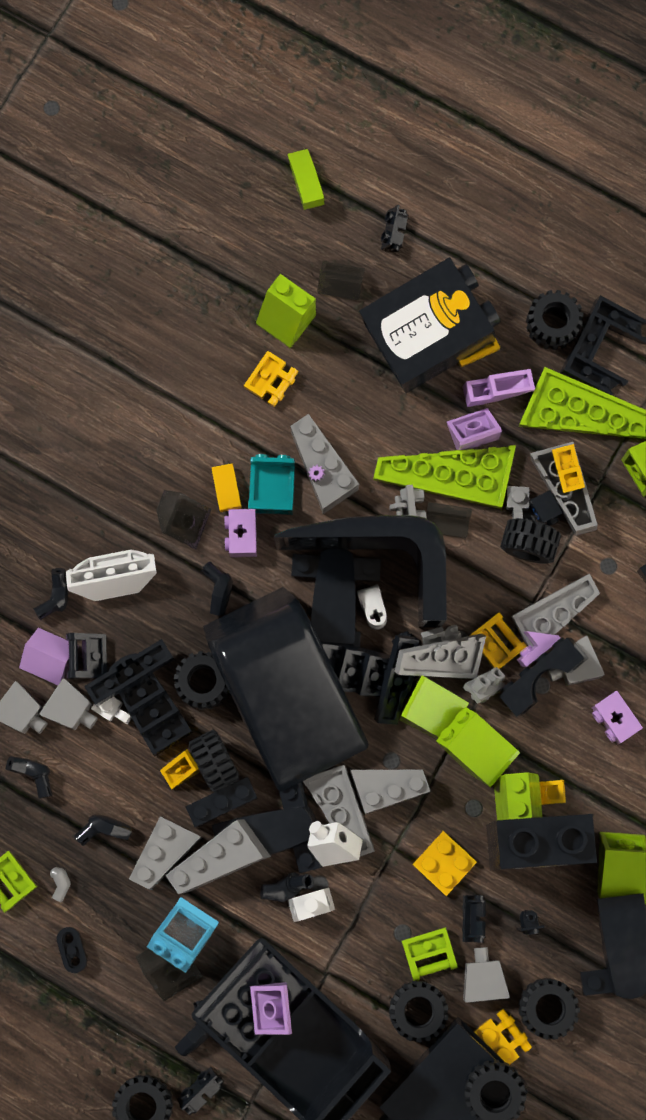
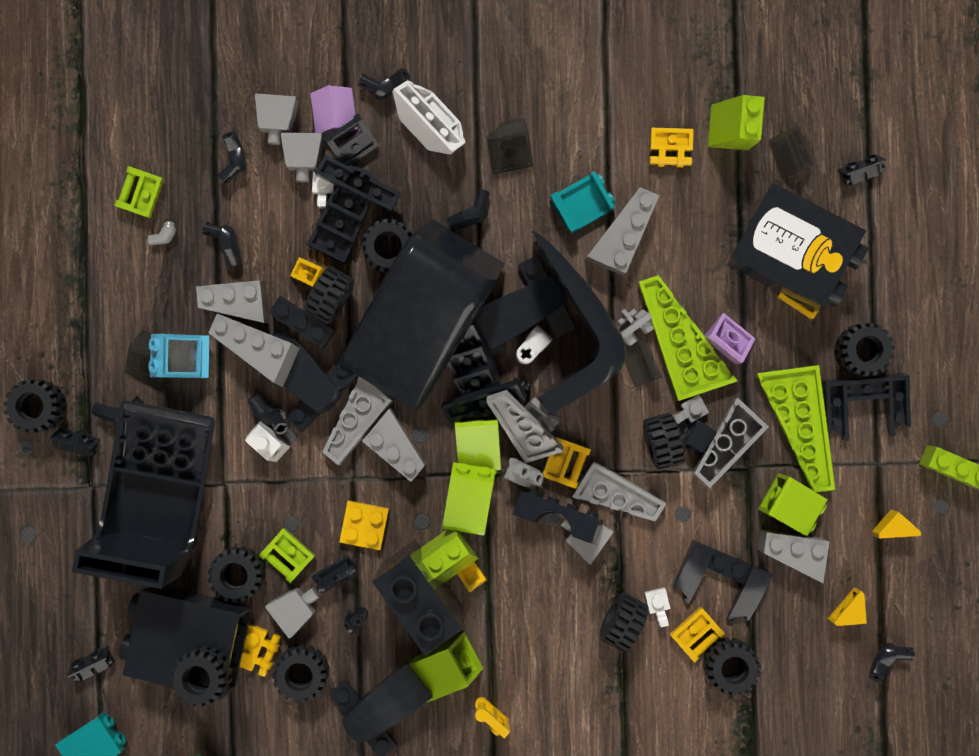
camera: 55 degrees right, 10 degrees up
black plate [57,927,87,973] -> none
yellow slope [211,463,242,513] -> none
lavender brick [225,509,257,557] -> none
lavender slope [250,982,292,1035] -> none
lime slope [287,149,324,210] -> none
lavender piece [308,464,326,482] -> none
white torso [308,821,363,867] -> none
lavender slope [463,369,535,407] -> none
lavender slope [517,631,560,667] -> none
yellow slope [552,444,585,493] -> none
lavender brick [592,691,643,745] -> none

